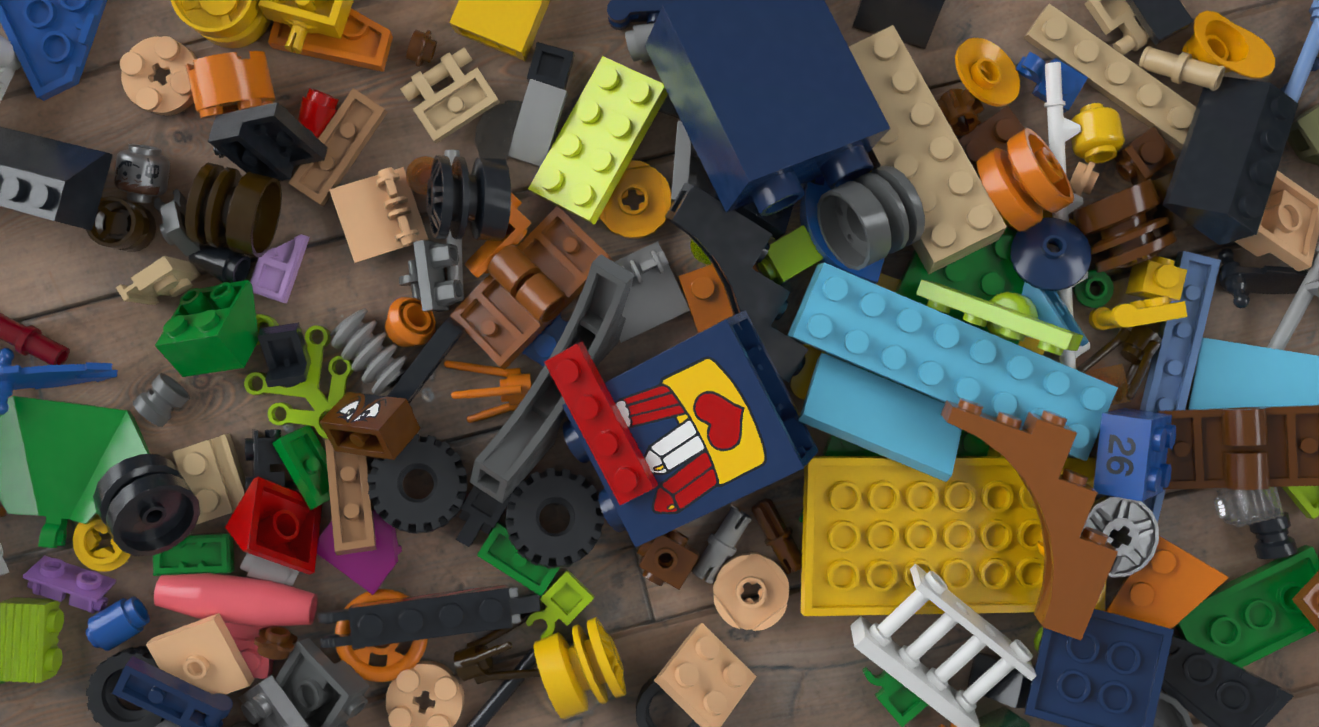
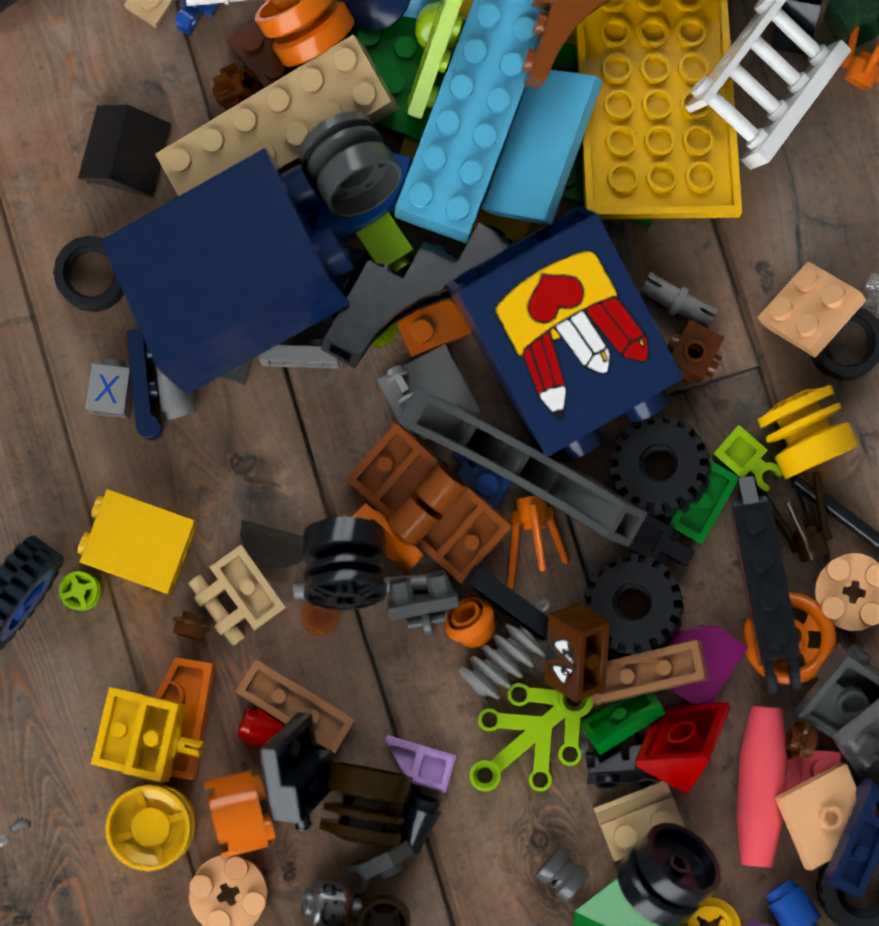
camera: 90 degrees left, 5 degrees down
tan plate [116,256,200,305] -> none
green plate [153,533,235,576] -> none
green slope [155,280,259,377] -> none
light grey cone [240,553,300,586] -> none
black bracket [258,322,311,388] -> none
light nougat hinge [329,167,429,263] -> none
light grey slope [508,79,568,167] -> none
black plate [527,42,575,90] -> none
neon yellow plate [528,56,668,225] -> none
red plate [544,341,658,505] -> none
light orange plate [599,160,671,239] -> none
light nougat plate [712,552,789,631] -> none
reddish brown axle [752,499,802,574] -> none
green plate [862,667,928,727] -> none
light orange dish [955,38,1020,107] -> none

